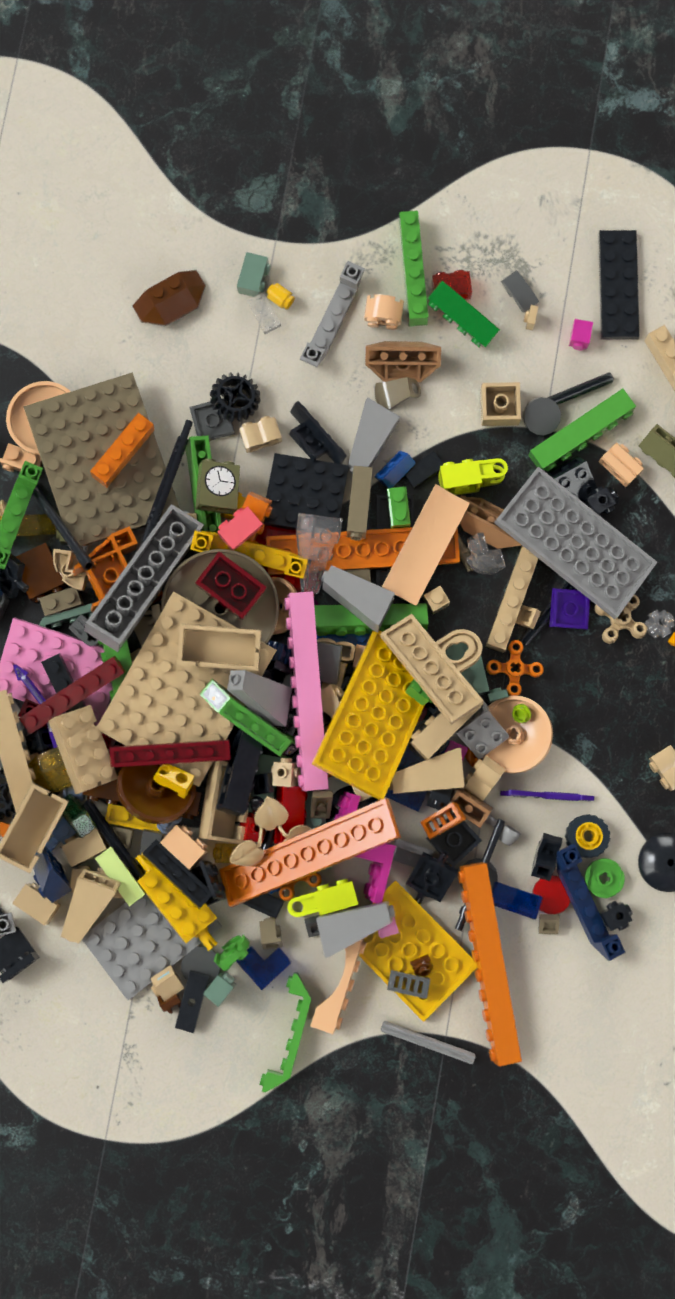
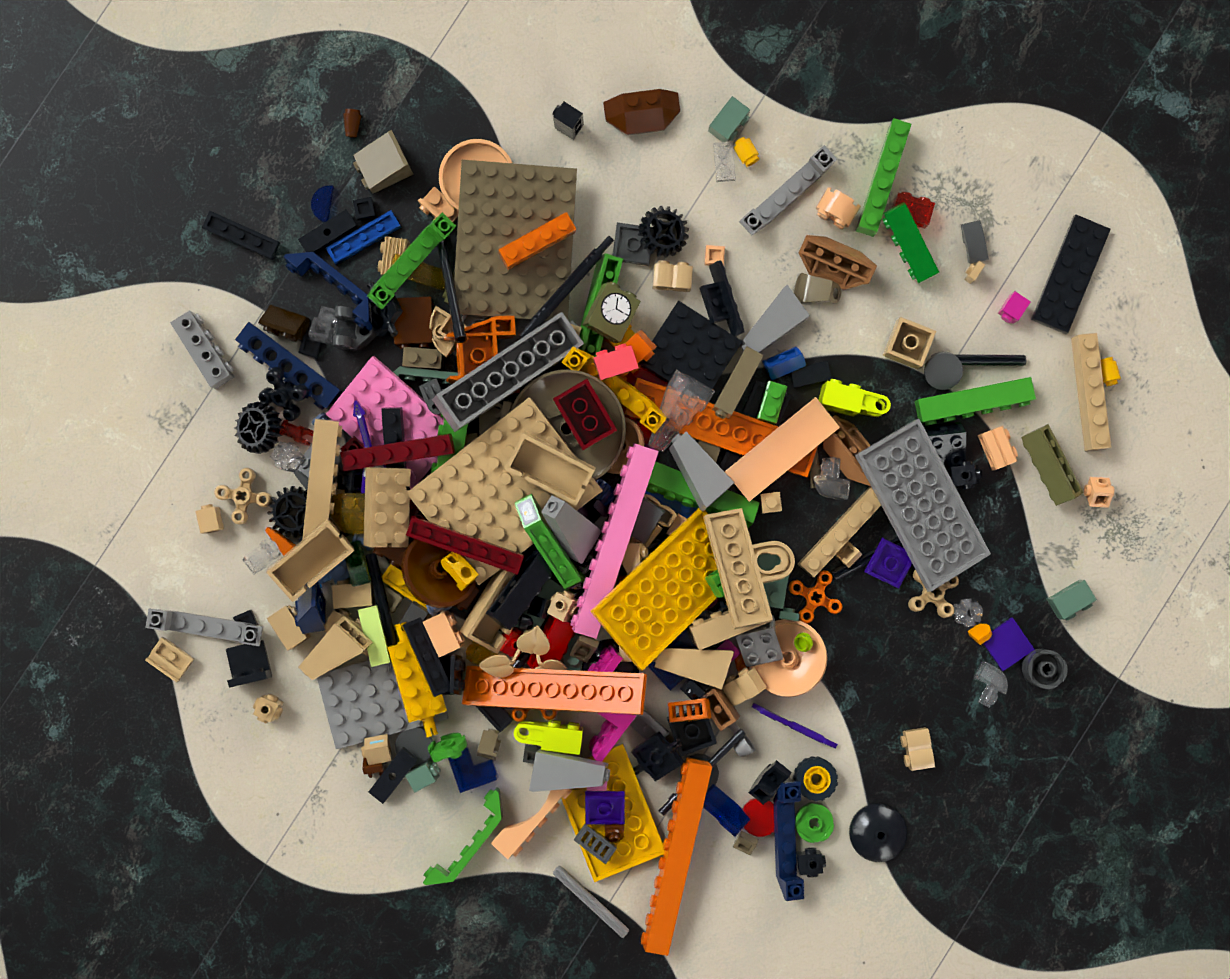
camera: 20 degrees right, 5 degrees up
none -> tan brick [253,694,284,723]
none -> black brick [552,101,584,140]
none -> dark purple tile [585,791,625,824]
none -> light nougat tile [704,245,725,266]

